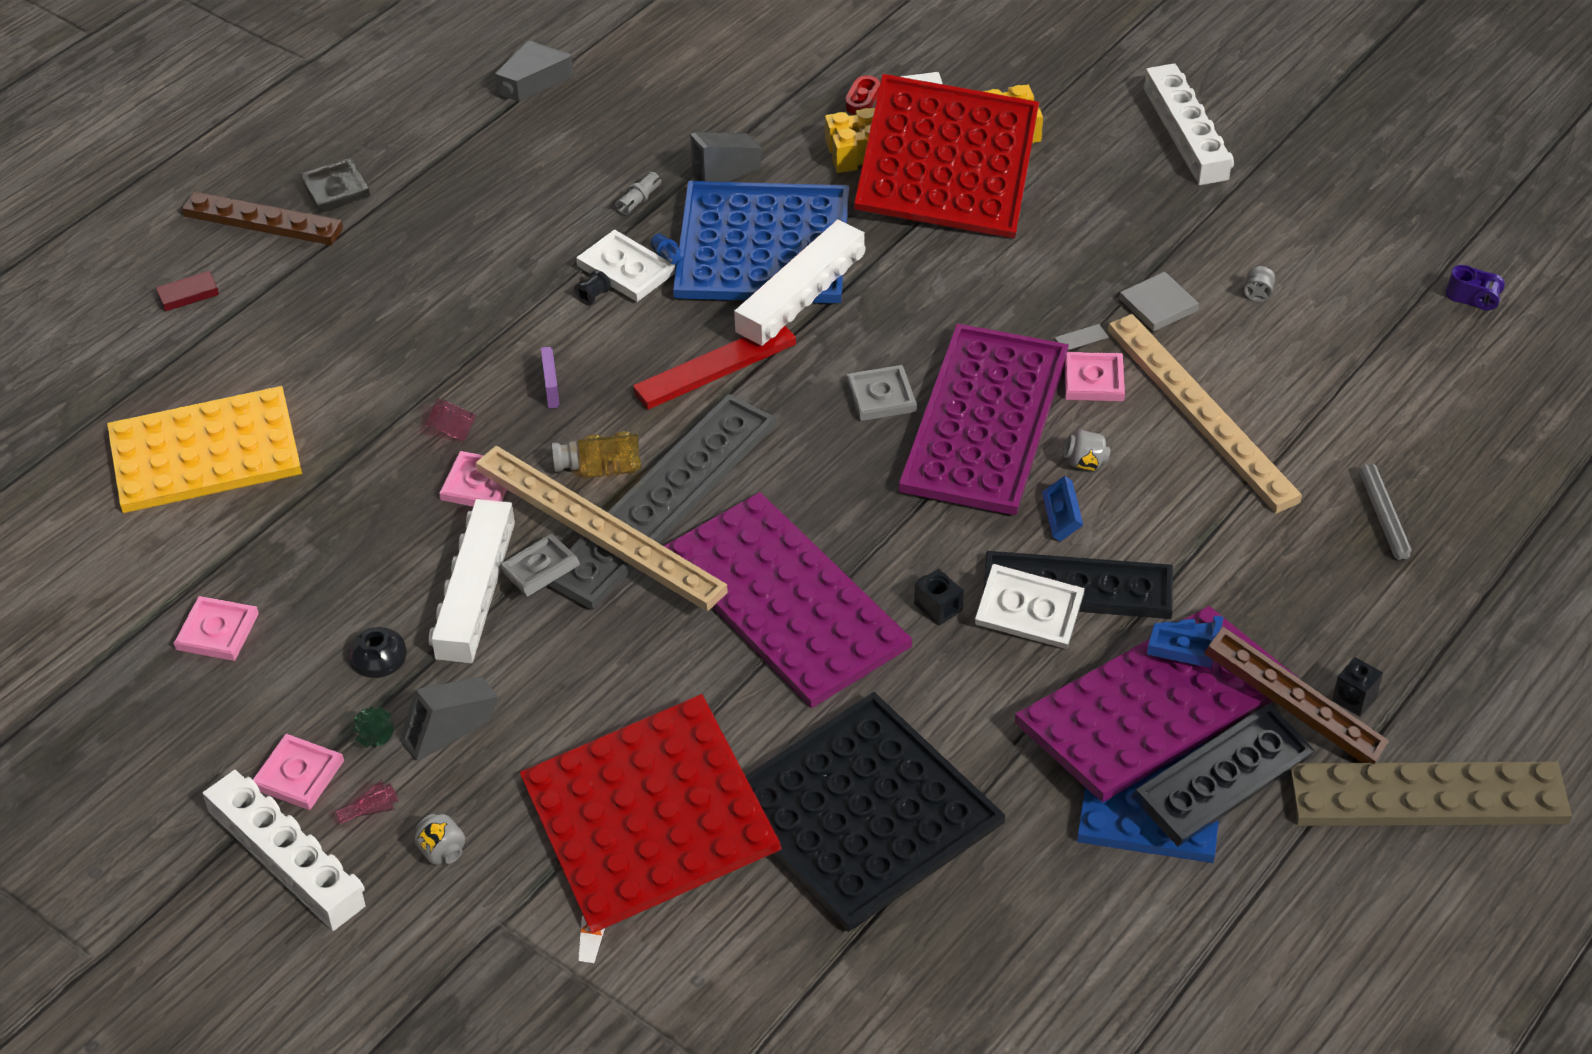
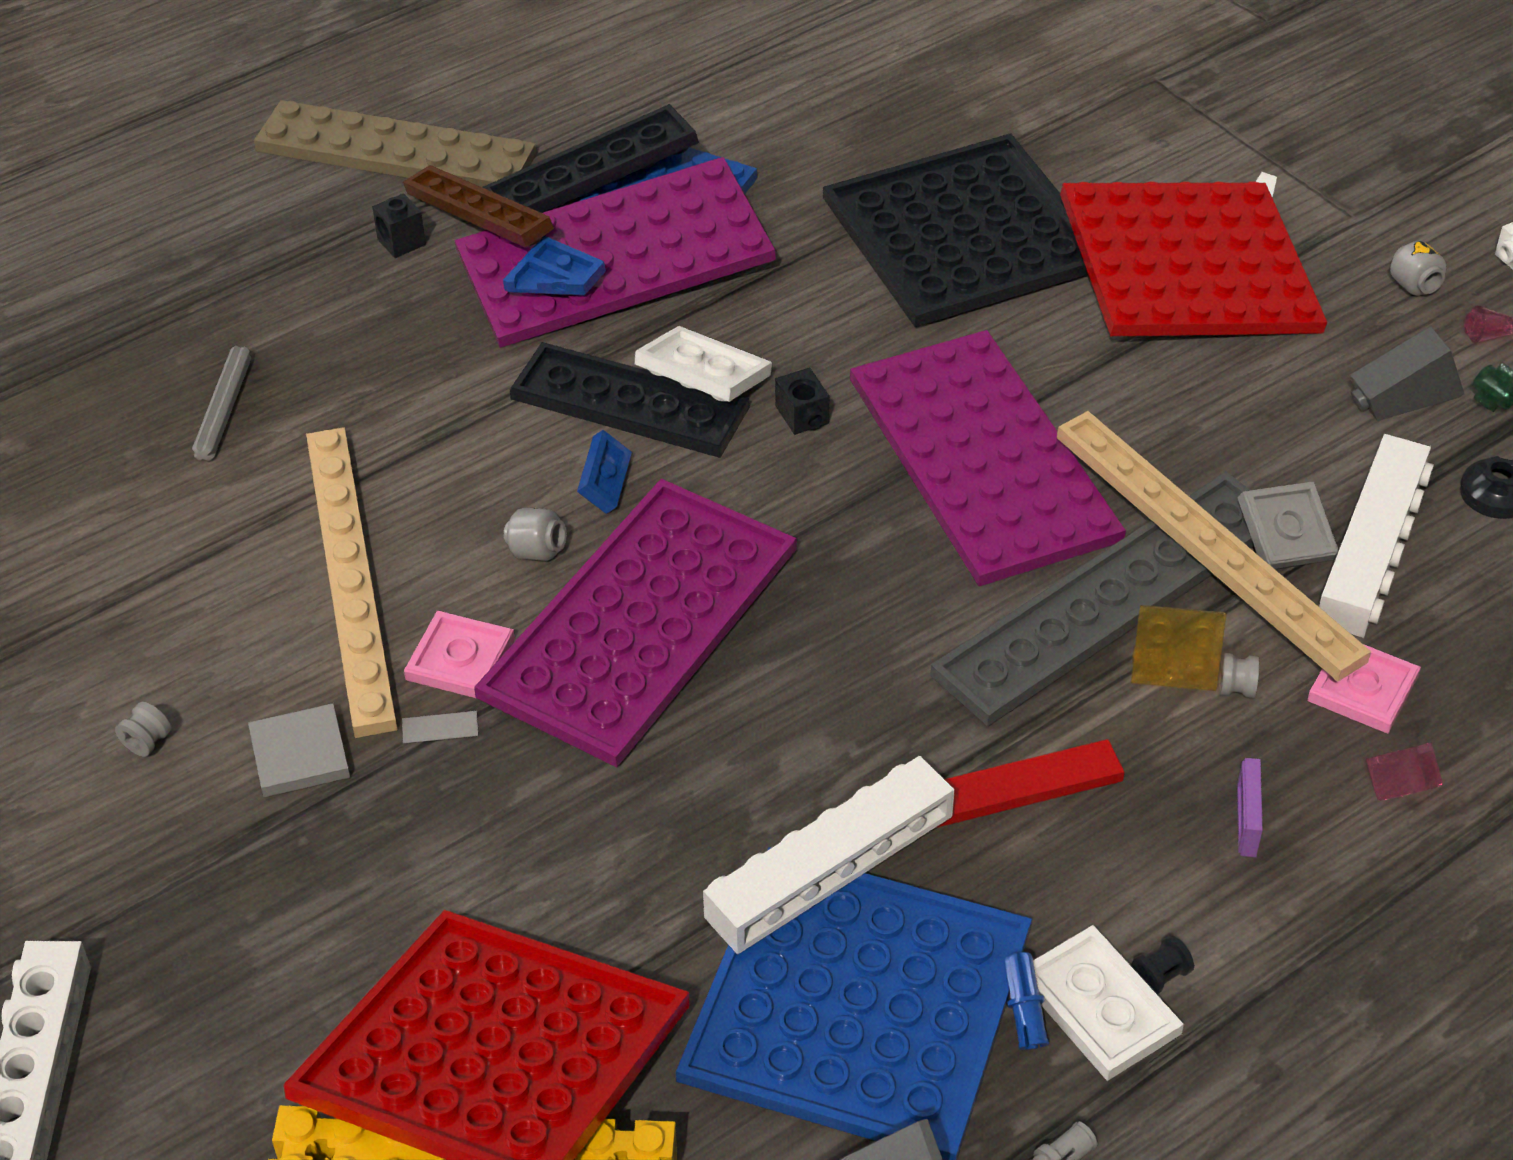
camera: 165 degrees left, 0 degrees up
light grey tile [847,365,917,421] -> none

